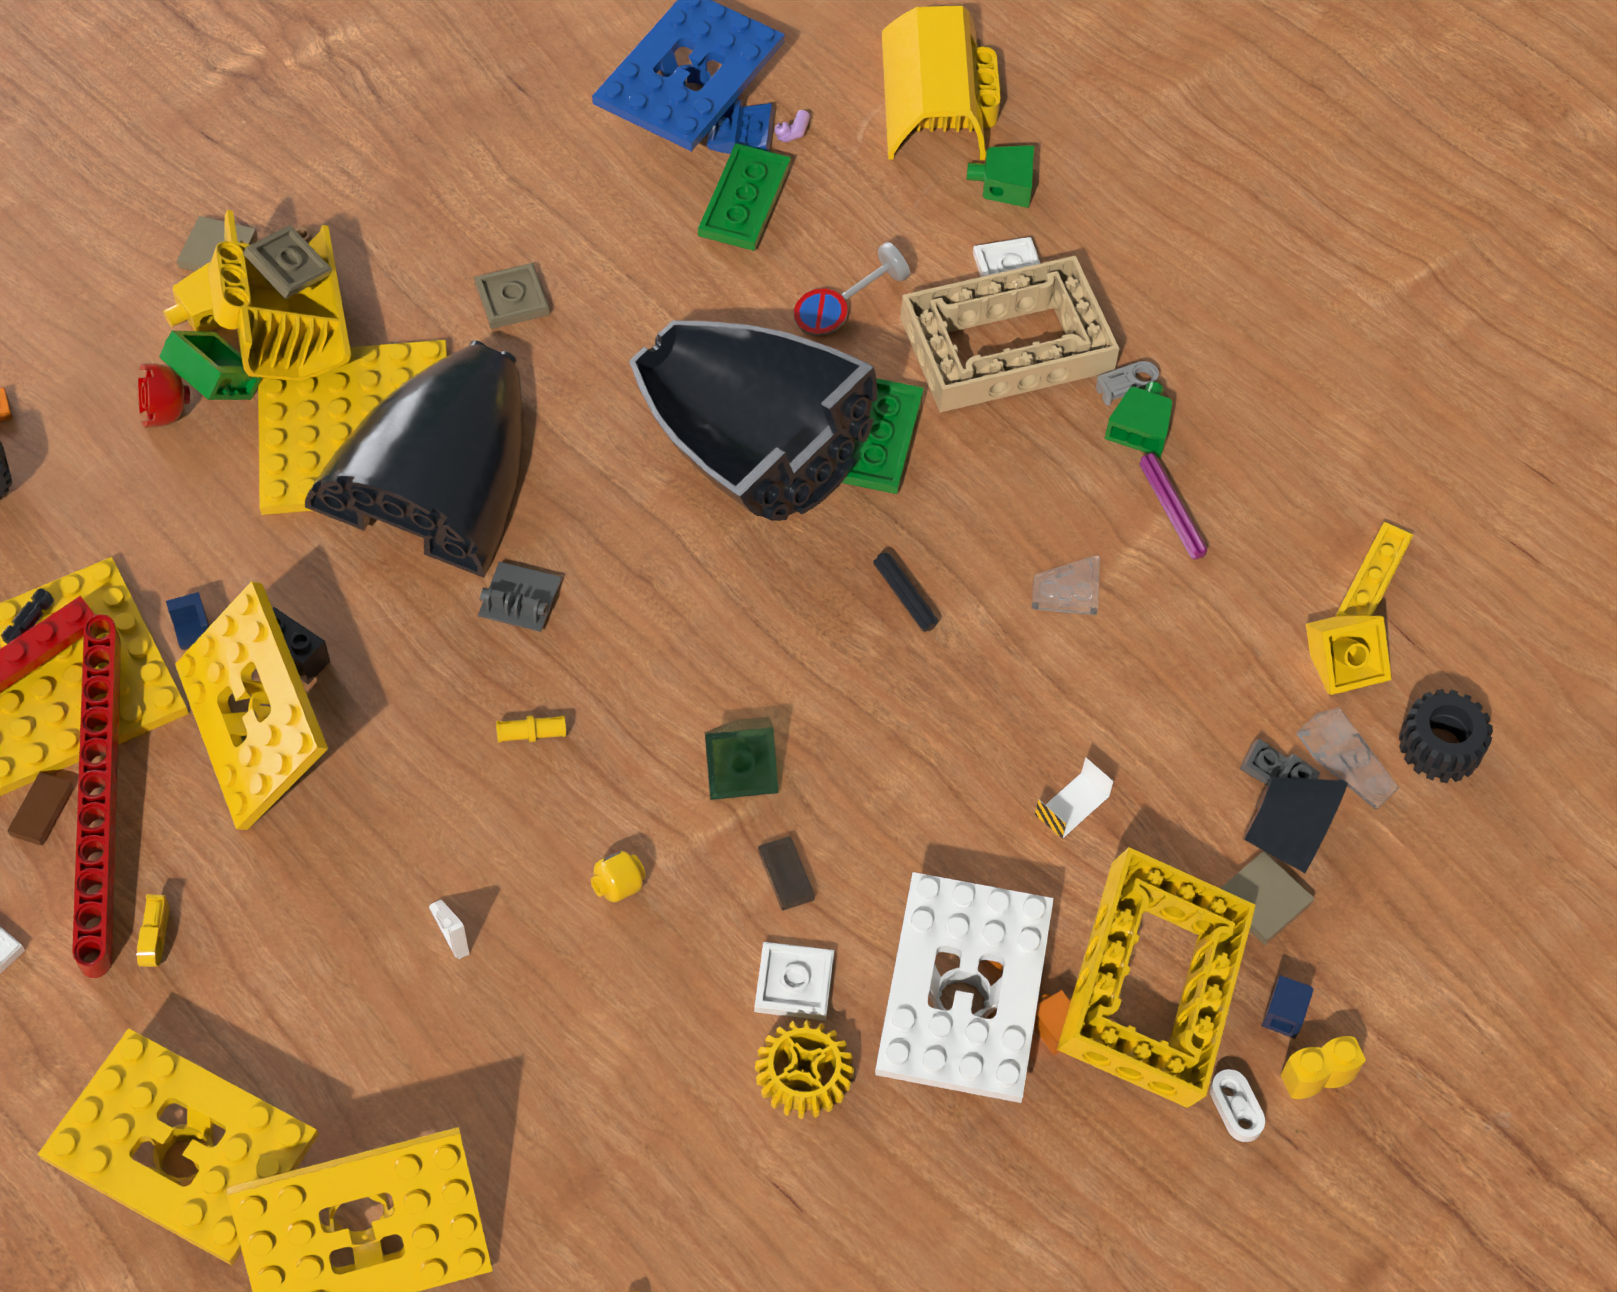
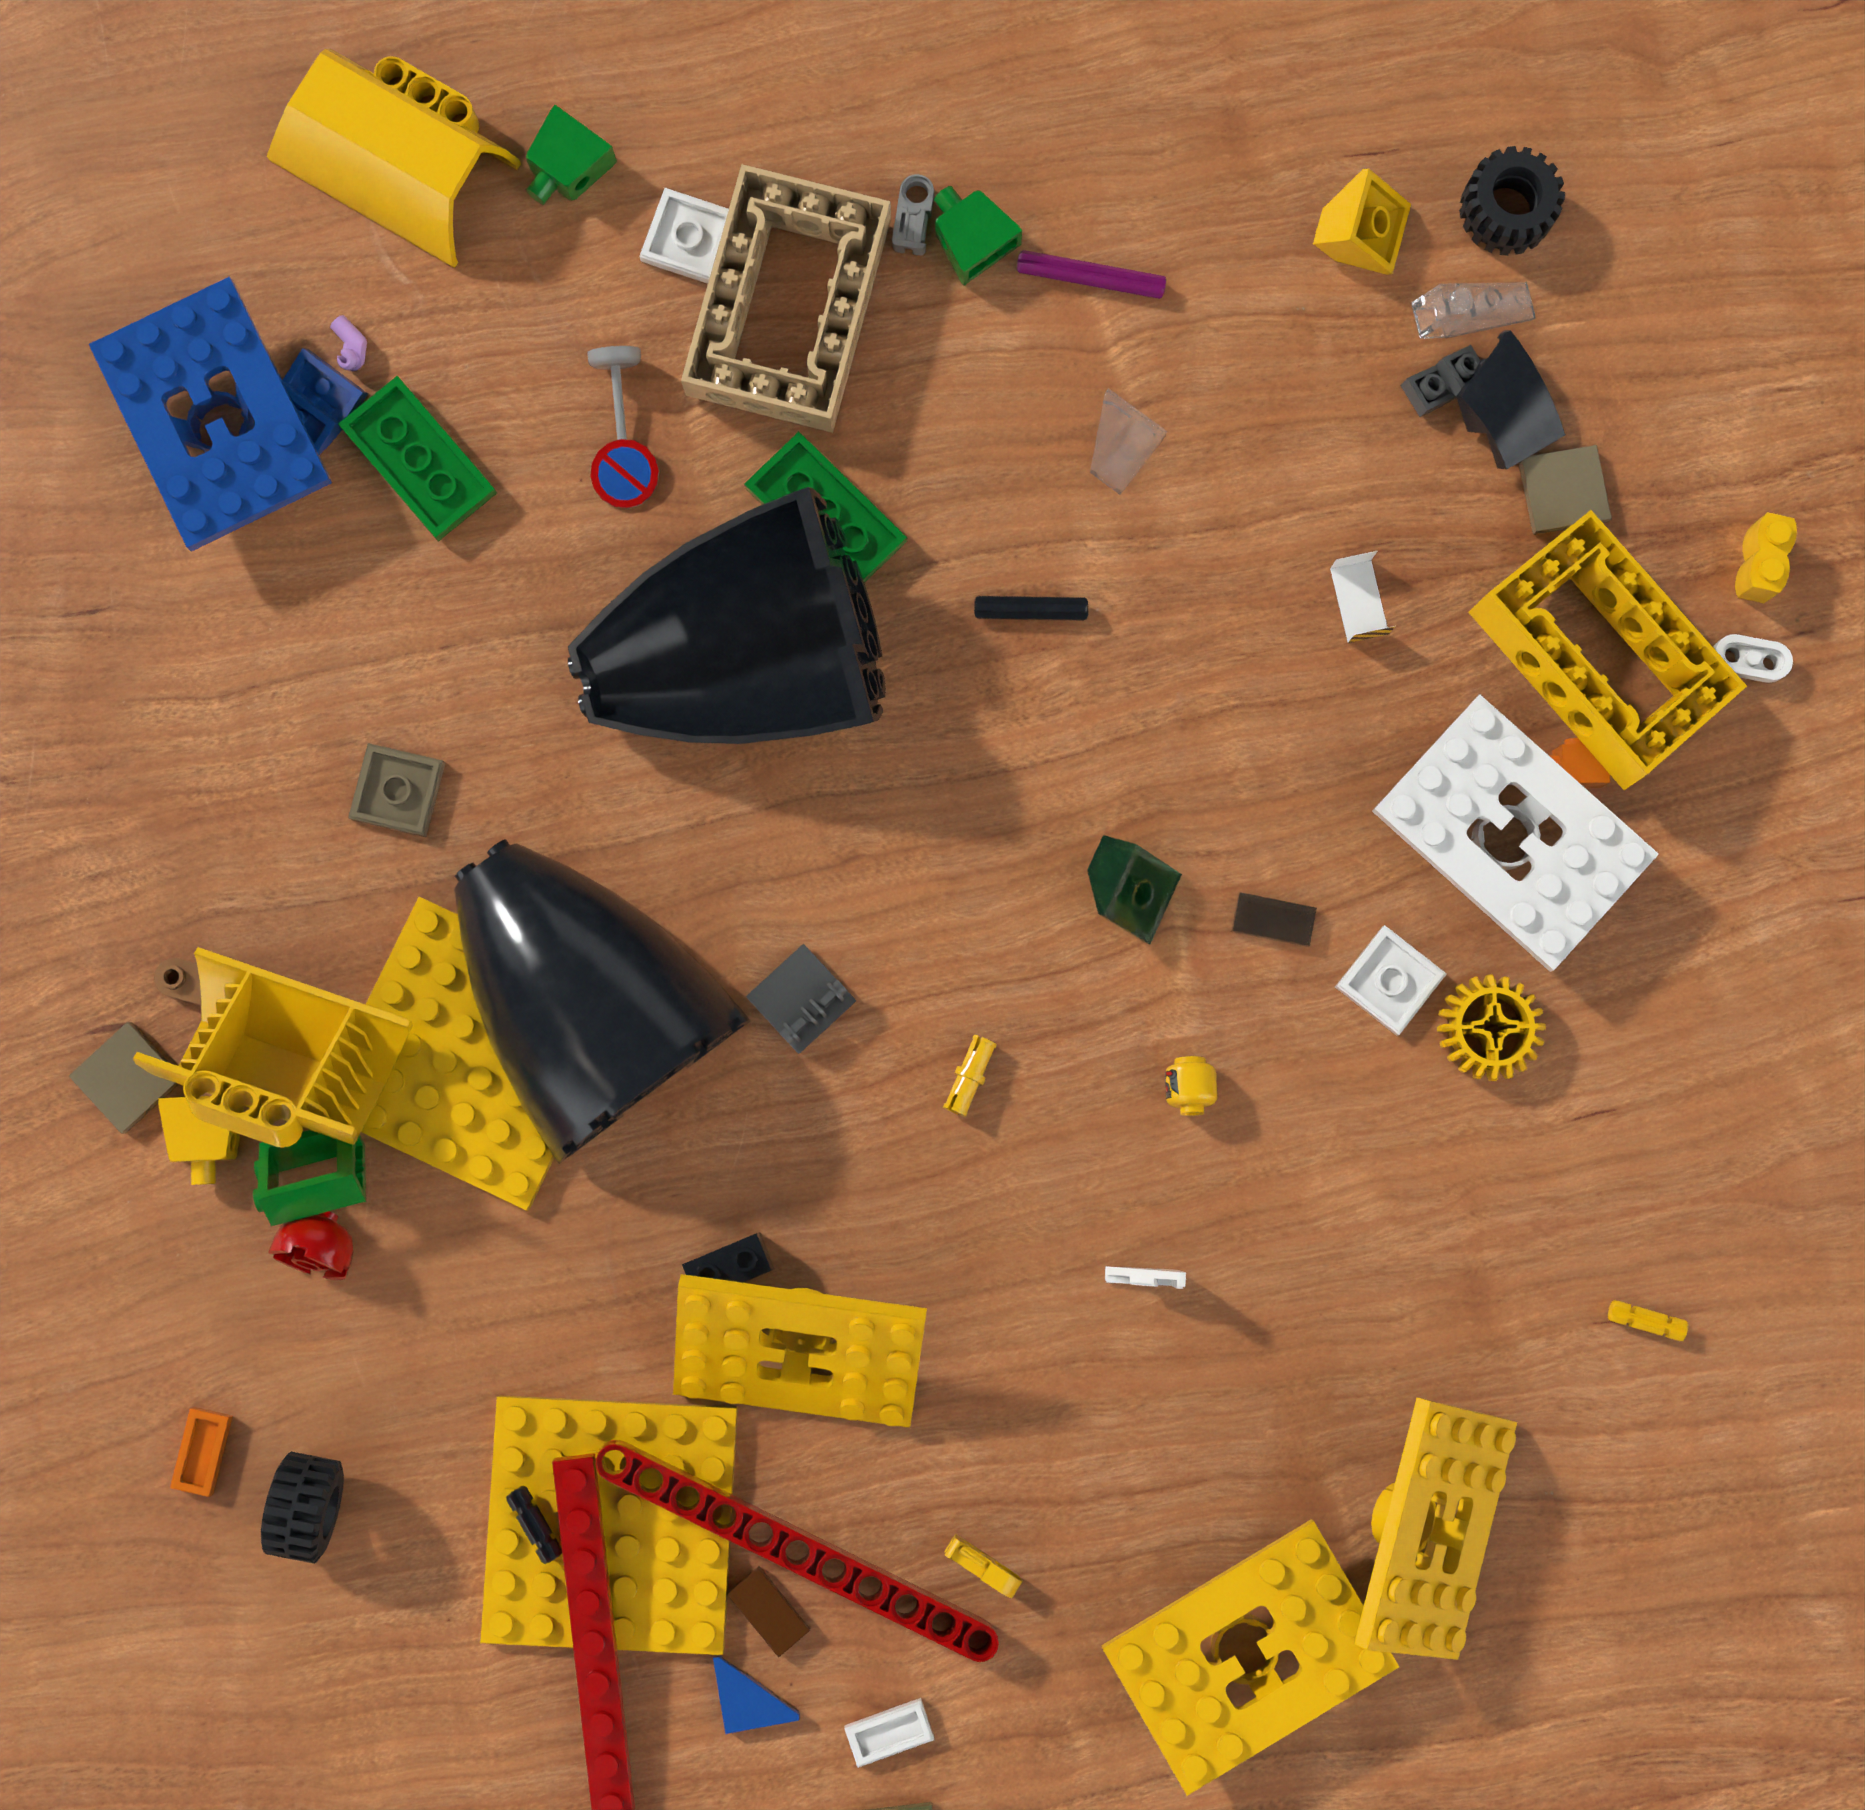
camera: 55 degrees left, 25 degrees up
dark blue panel [166,592,209,650] -> none
dark tan tile [243,225,332,299] -> none
dark blue panel [1261,975,1314,1039] -> none
yellow tile [1336,522,1414,616] -> none

